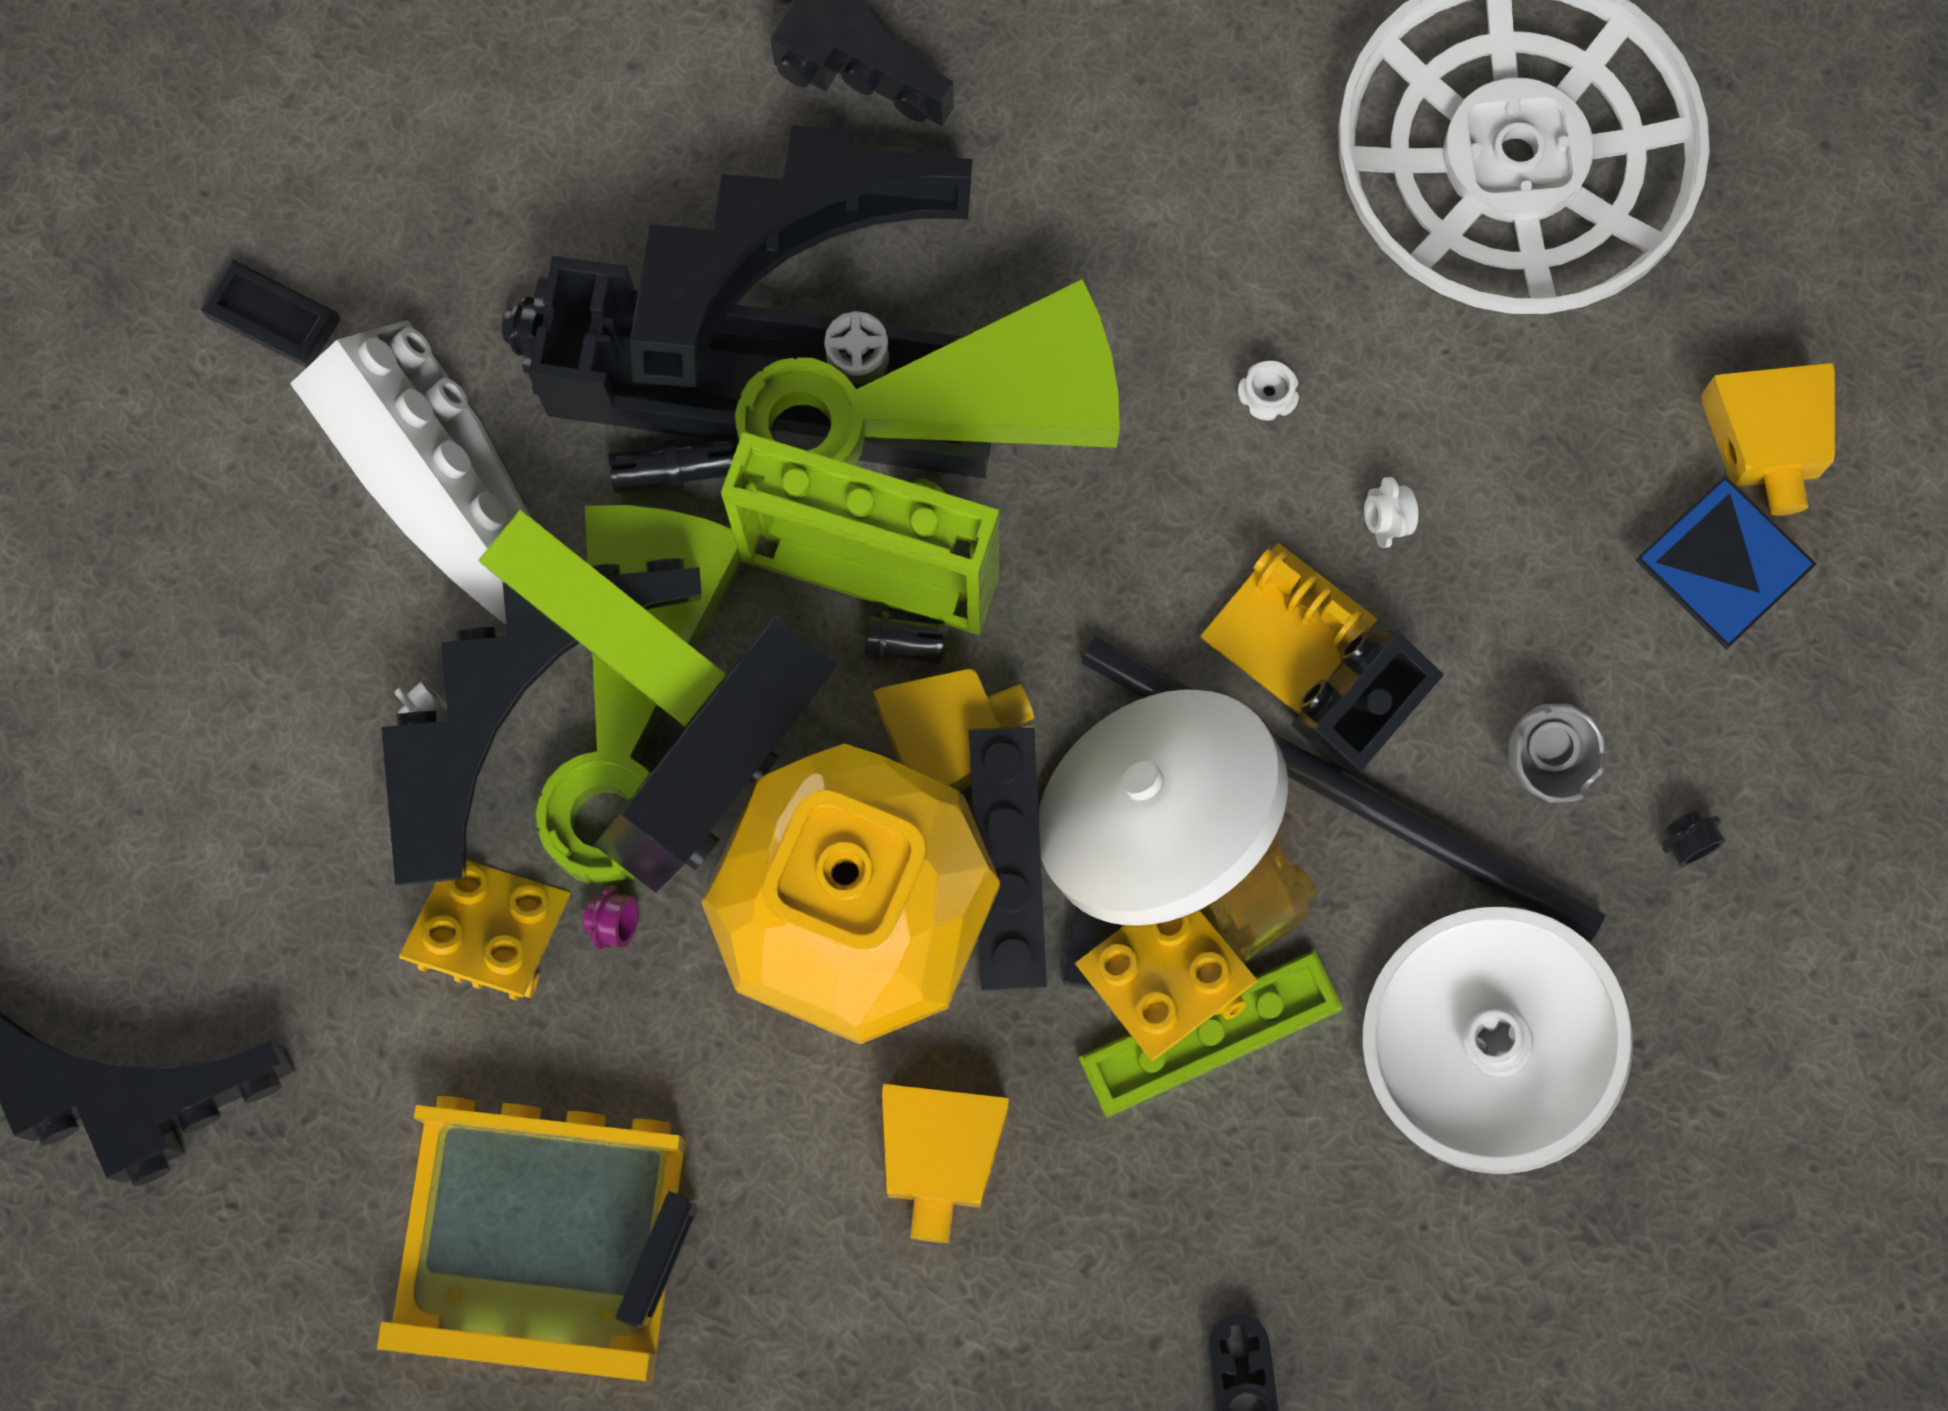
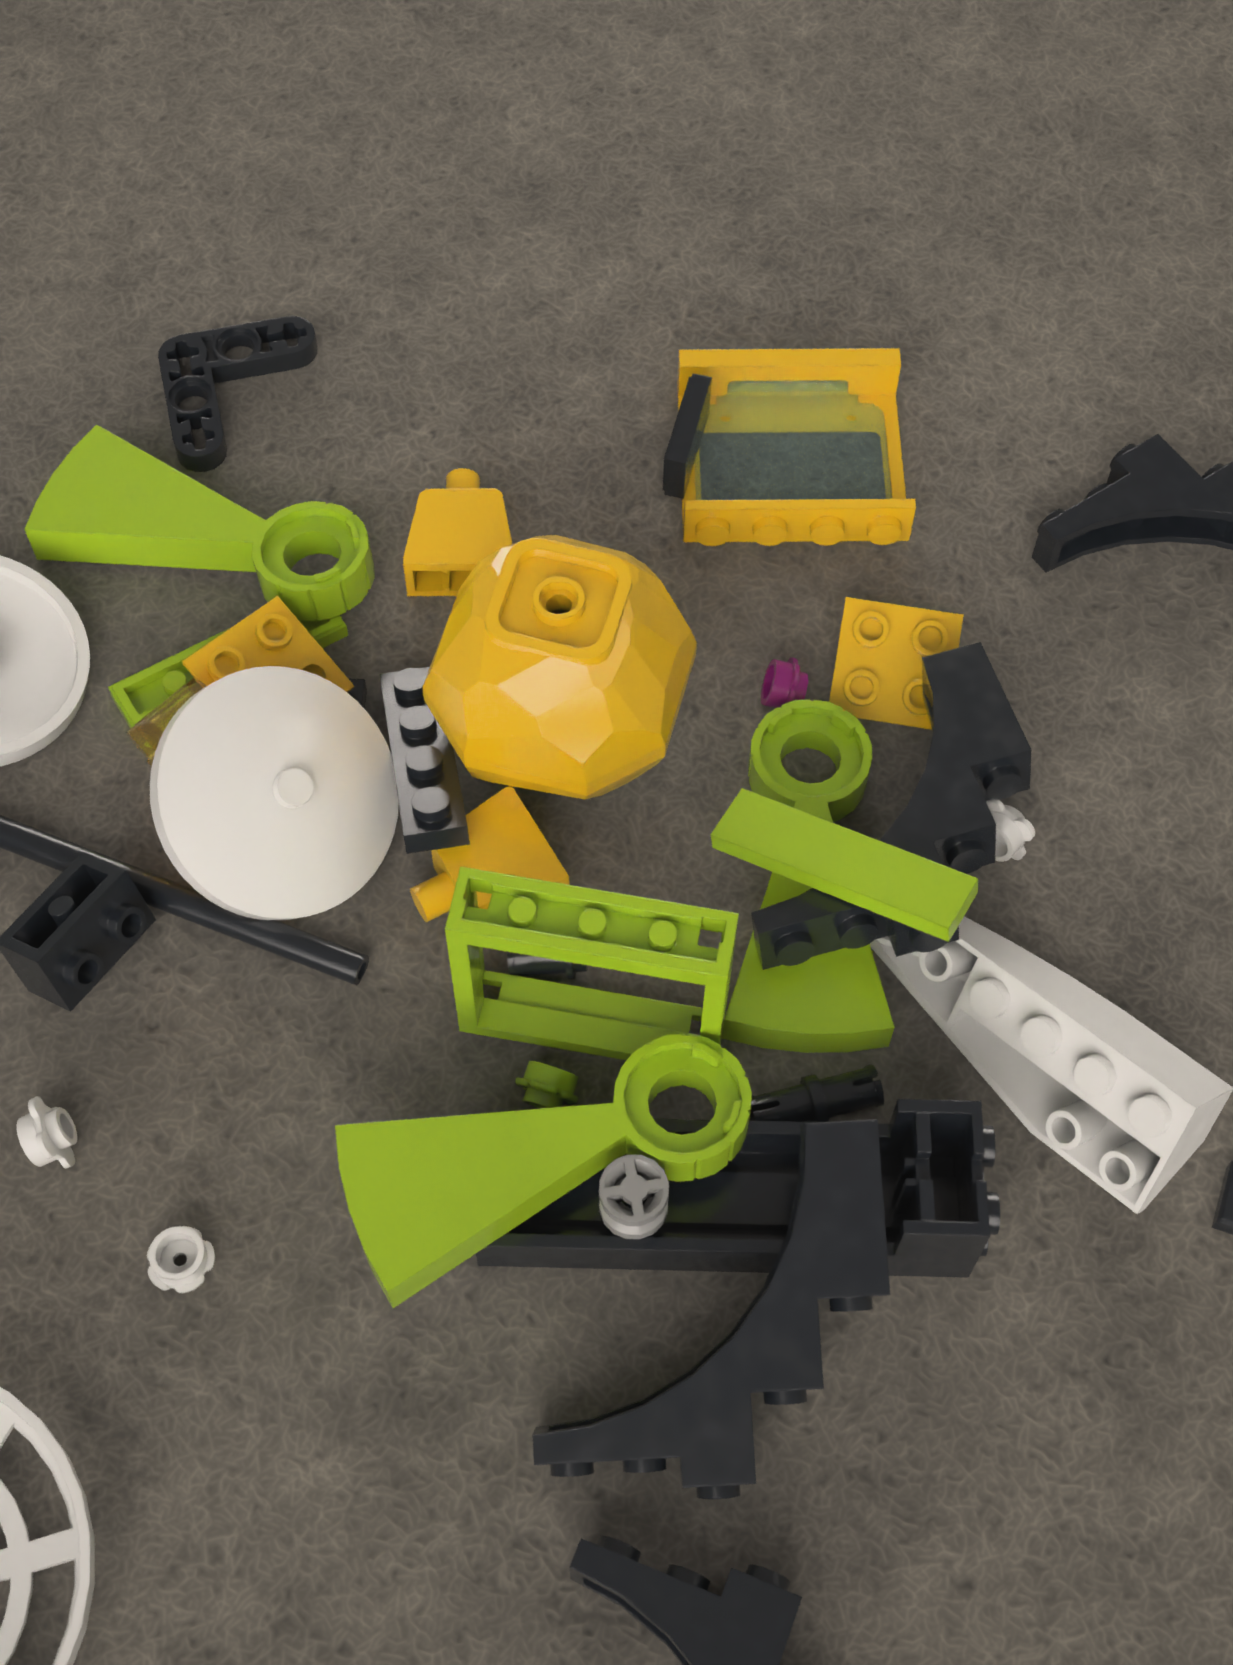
camera: 170 degrees right, 15 degrees down
black plate [502,296,544,356] -> none
black brick [594,616,837,893] -> none
yellow hinge [1200,543,1378,715] -> none
none -> lime piece [24,424,375,621]

